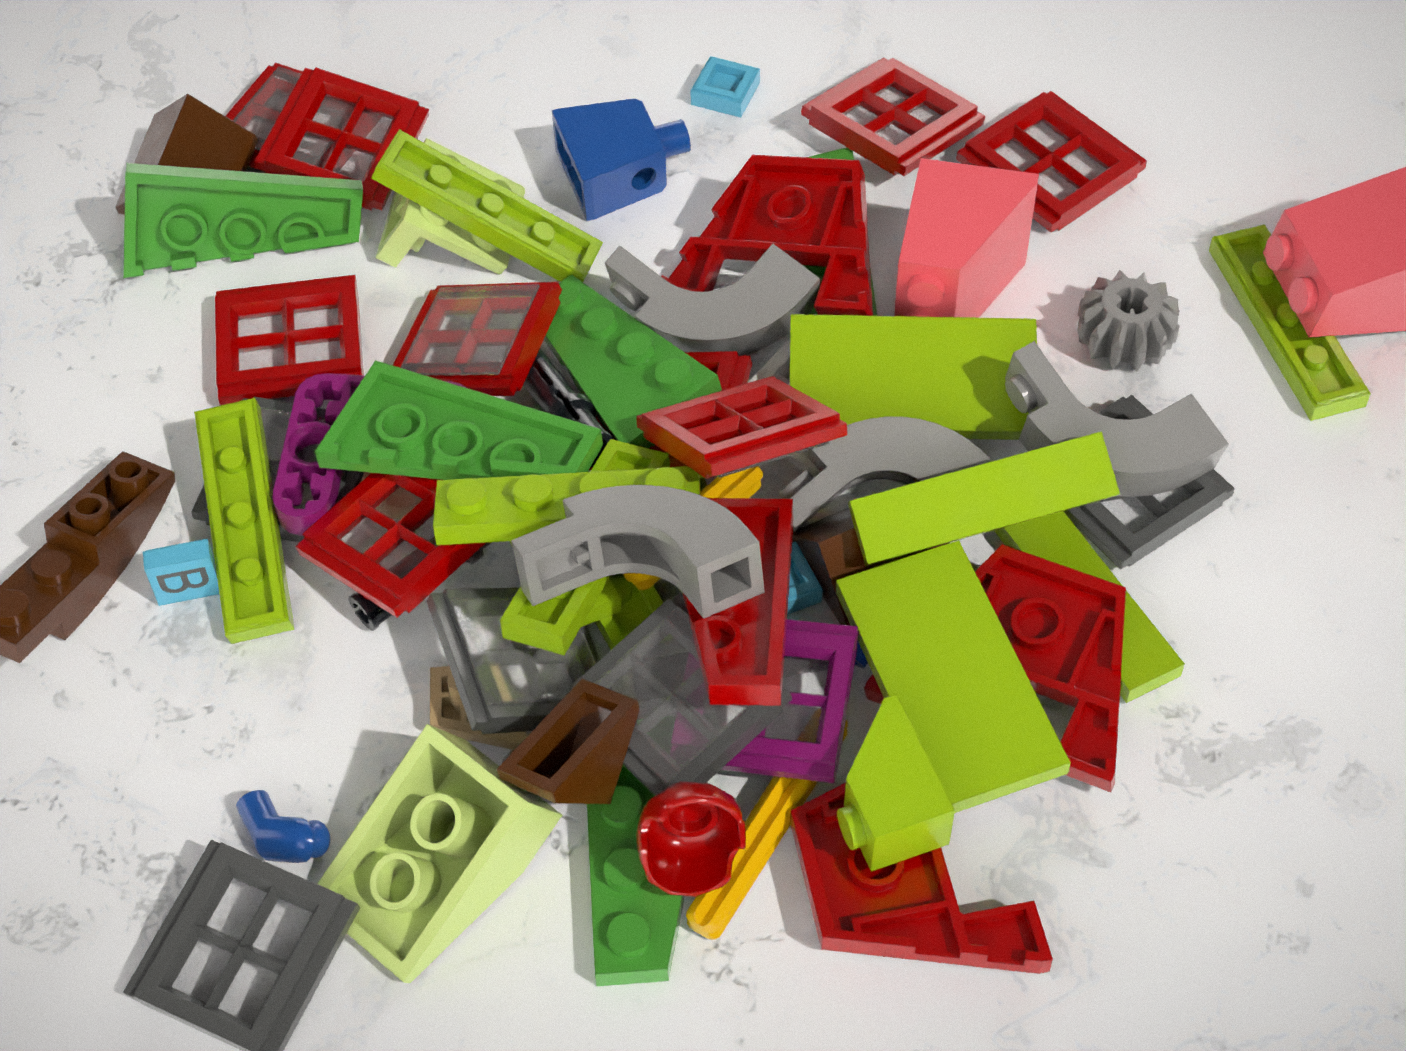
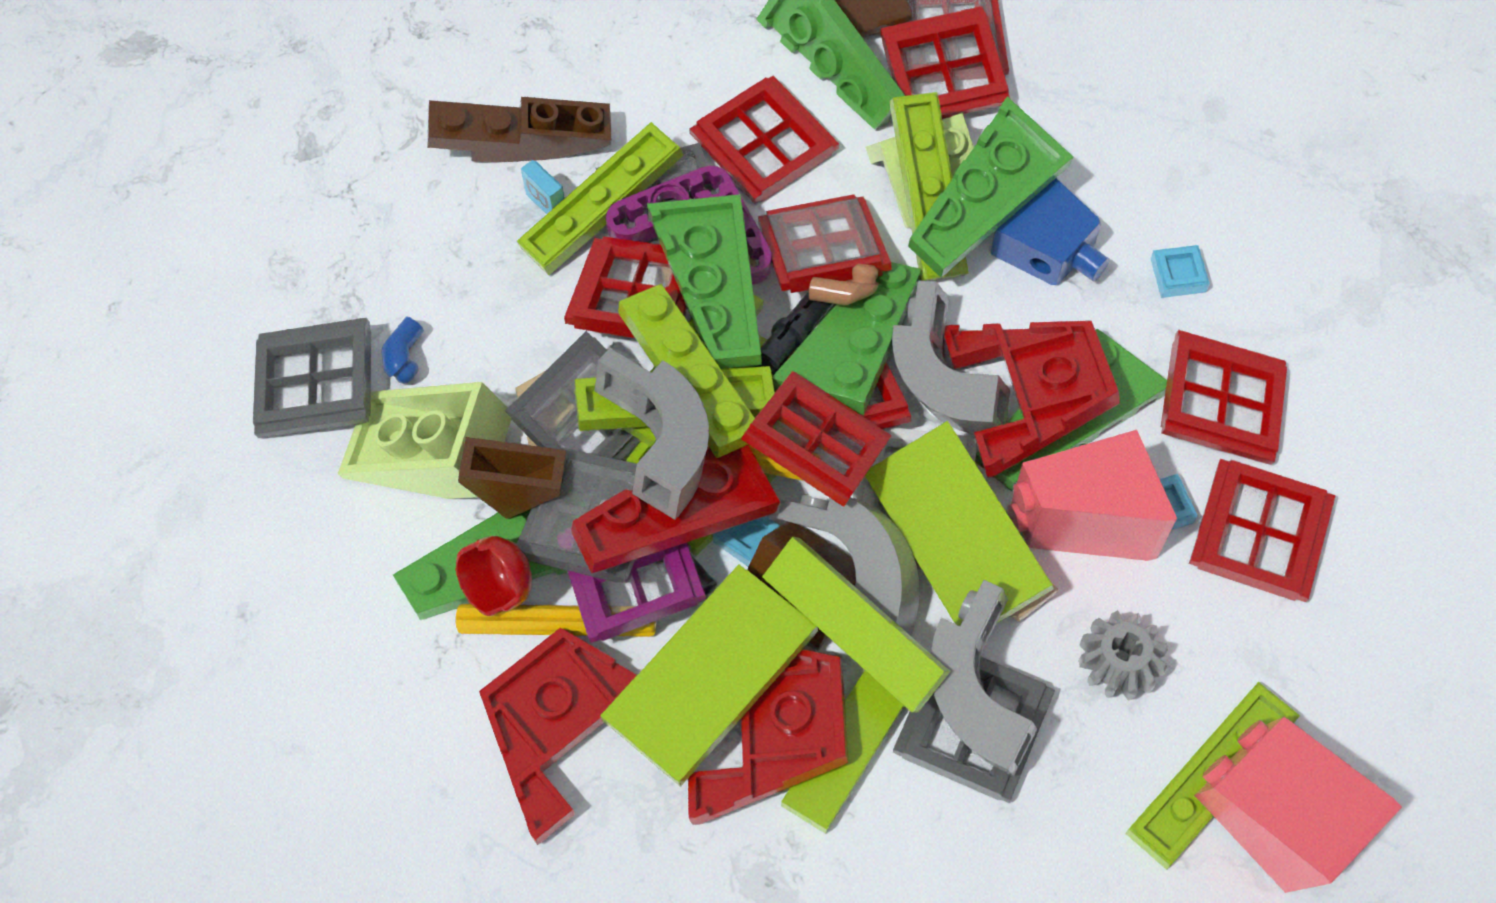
camera: 60 degrees right, 10 degrees up
lime slope [837,694,955,872] -> none
none -> nougat arm [809,264,879,305]
none -> bright green wing [908,96,1074,277]

